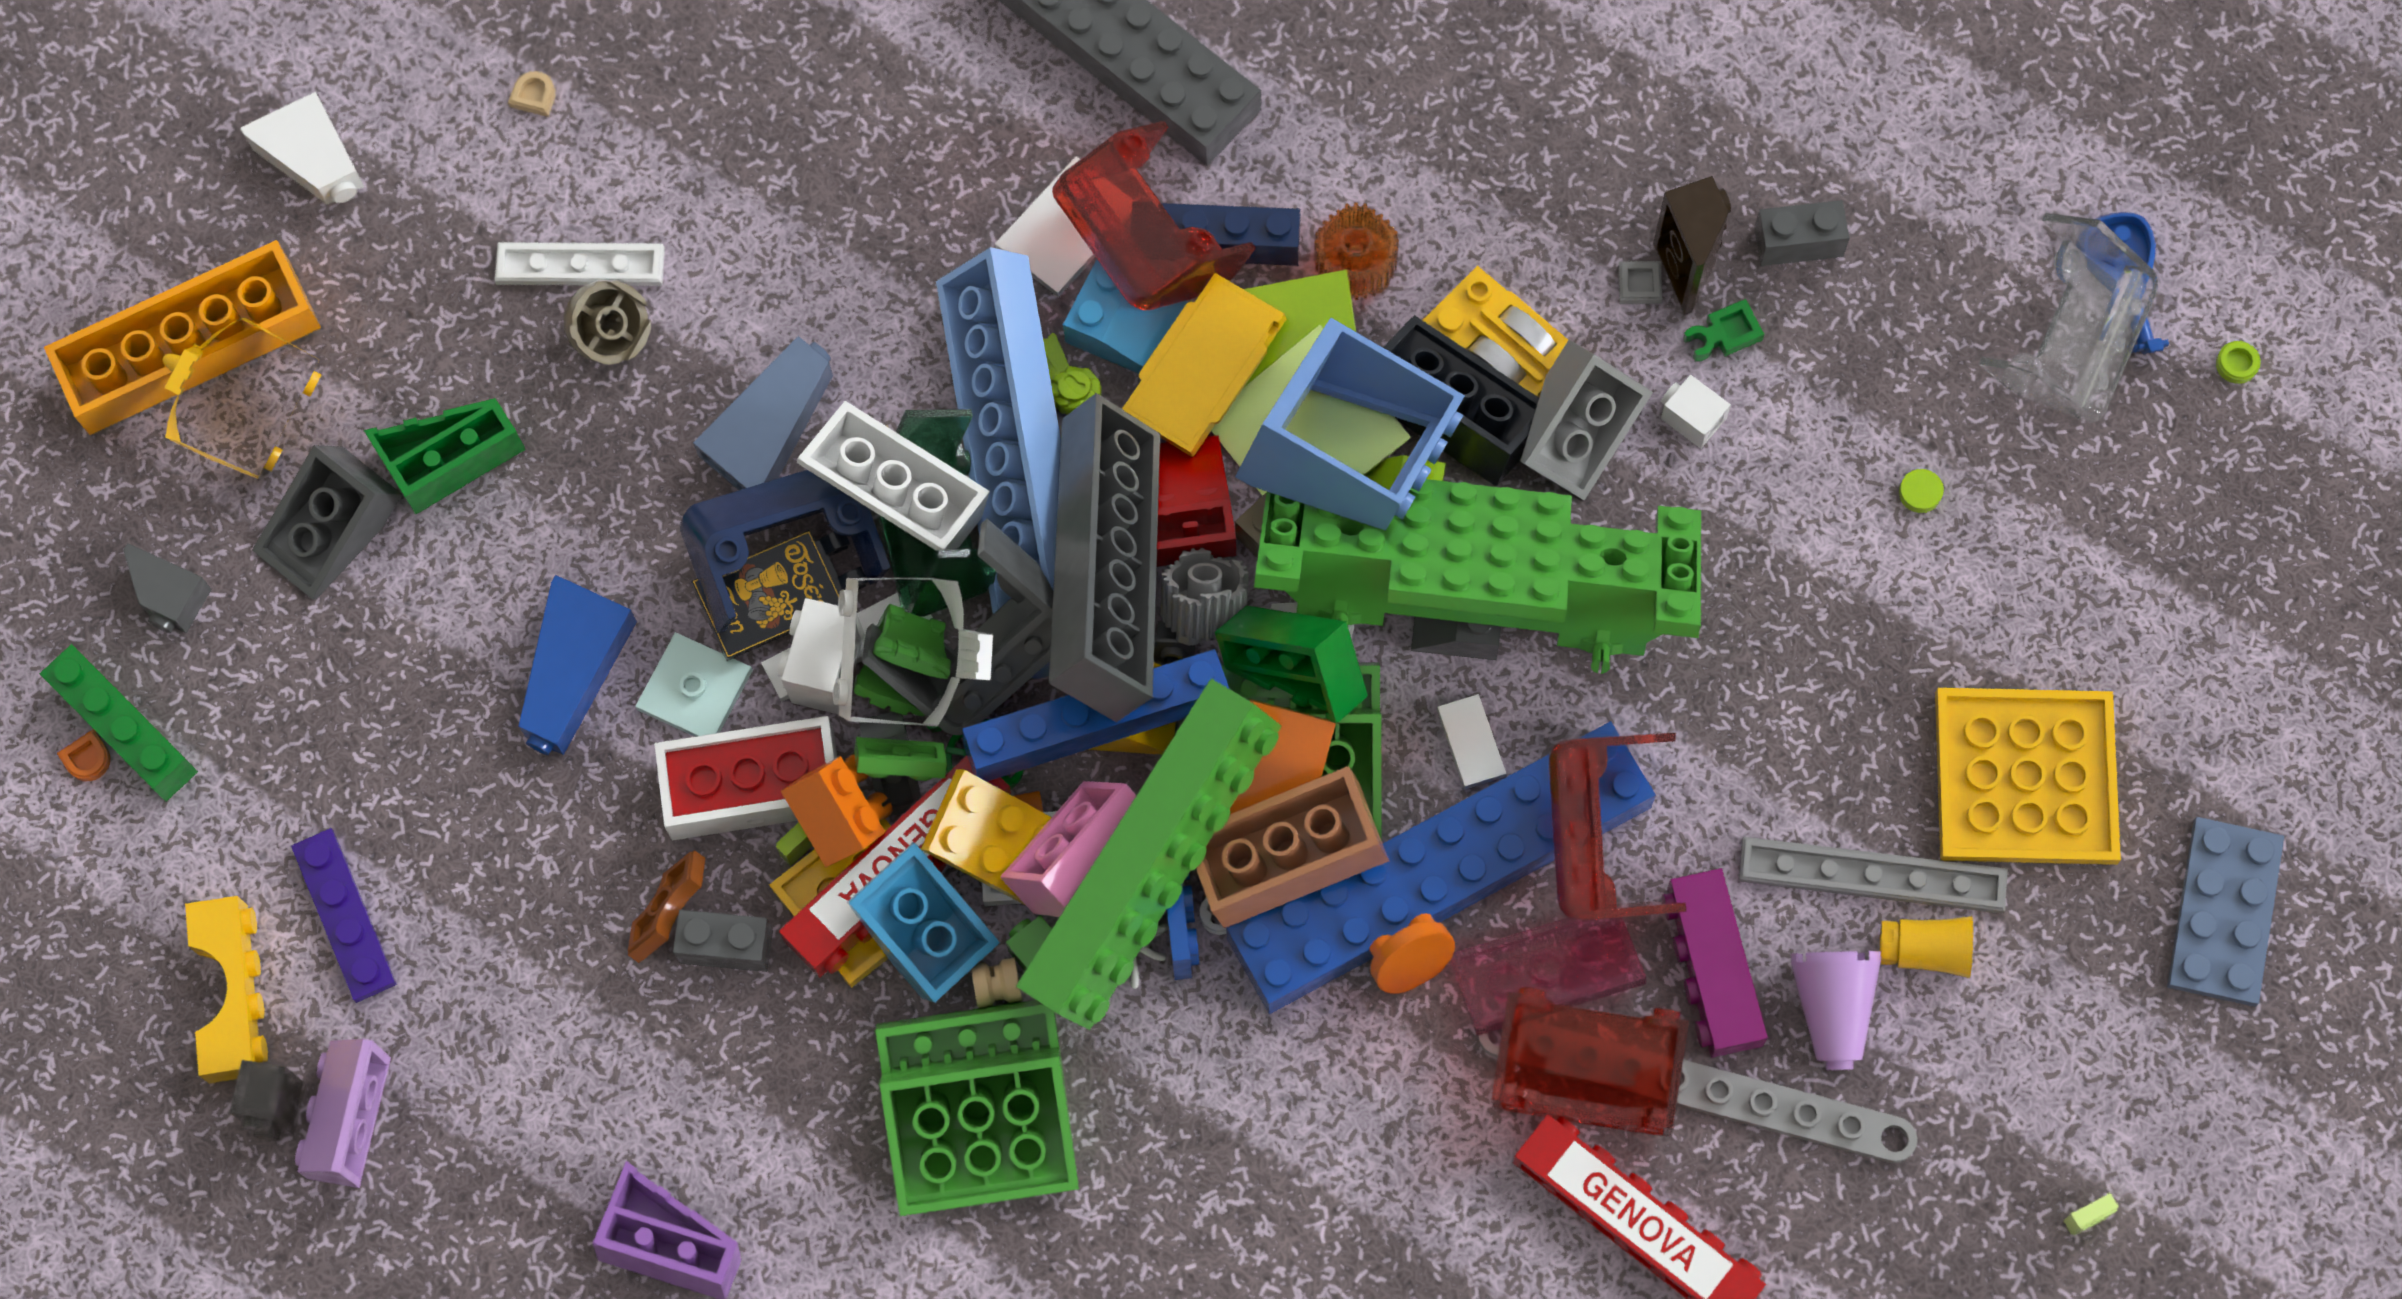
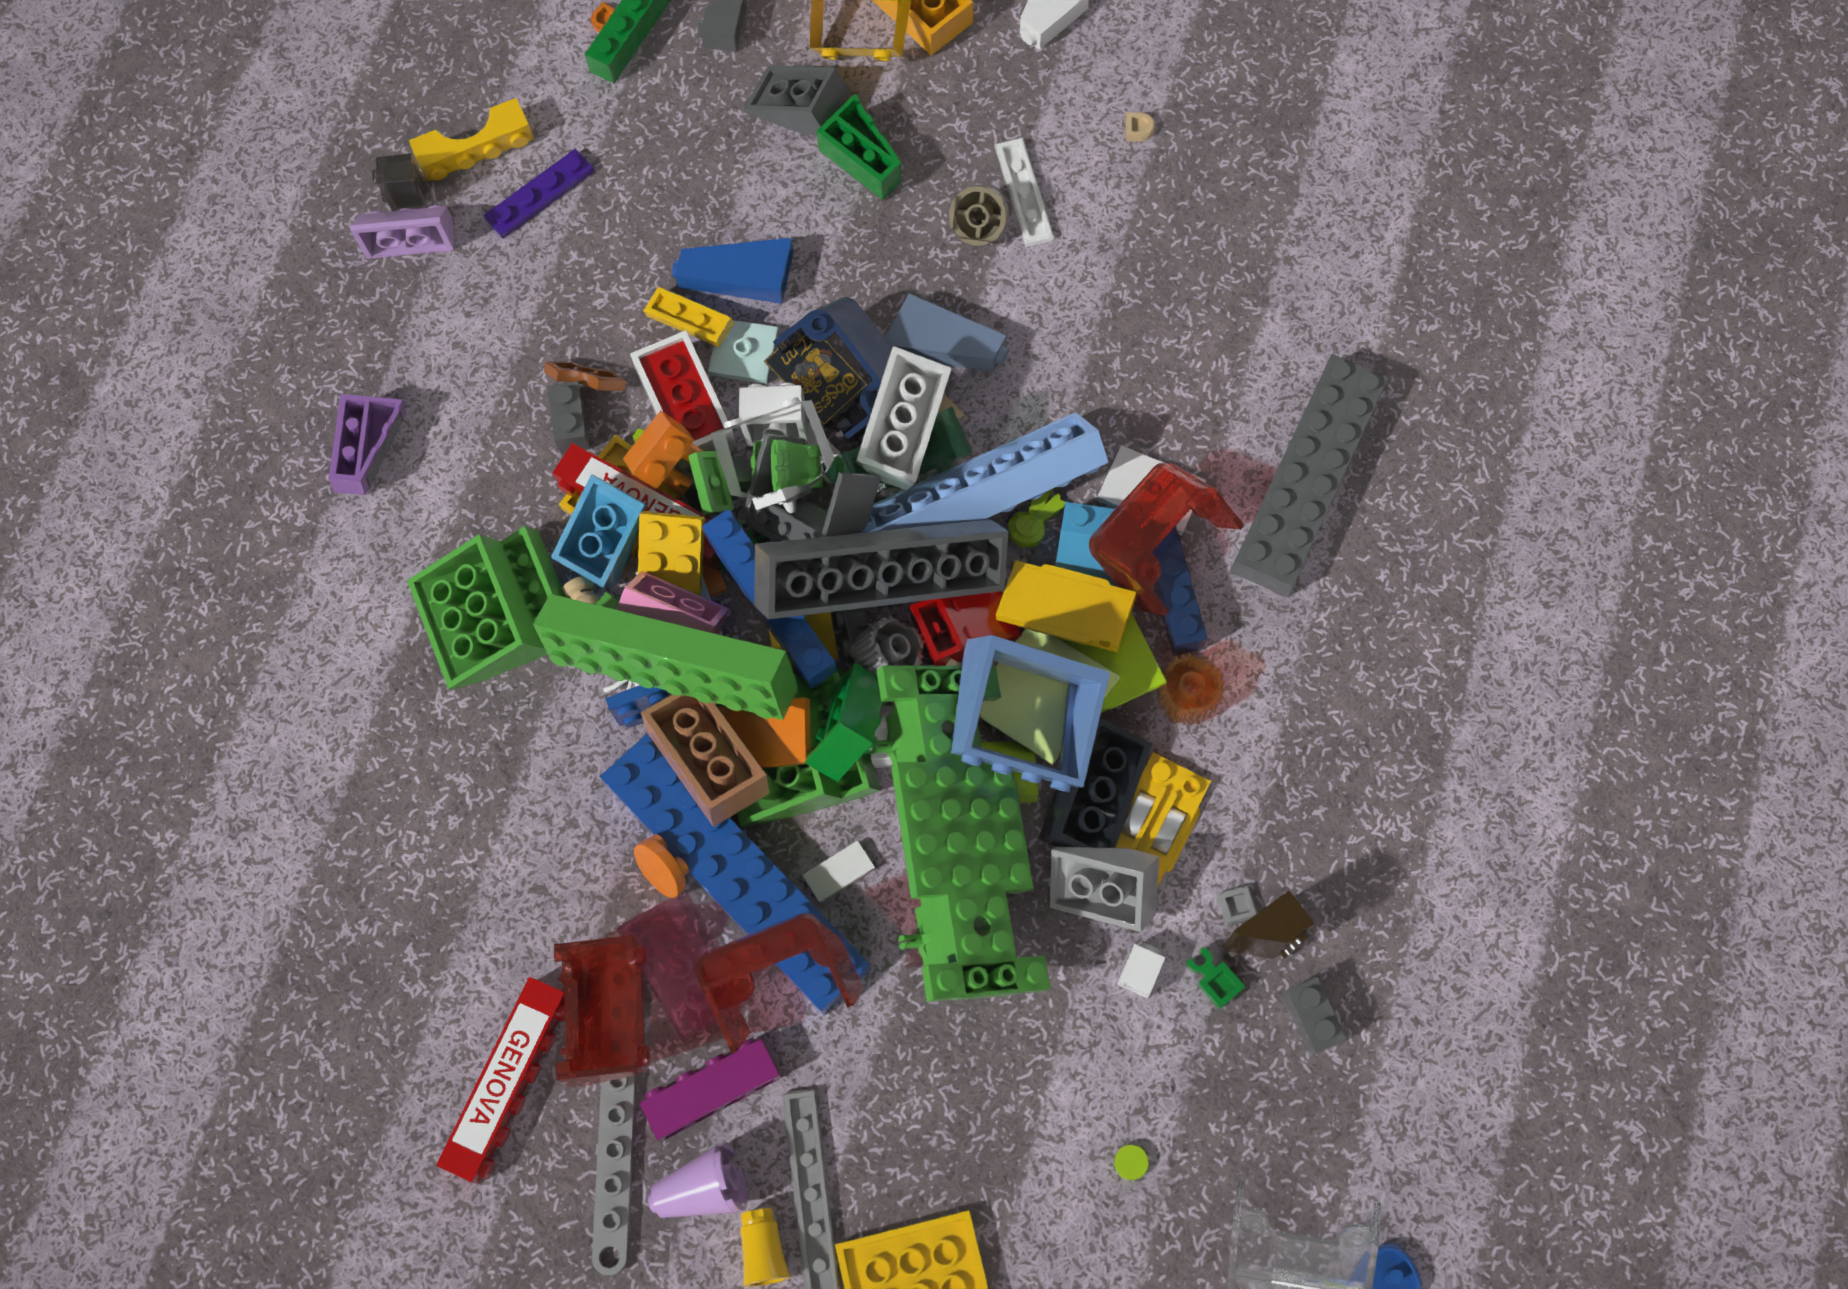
camera: 75 degrees right, 0 degrees up
none -> yellow plate [643,287,734,348]

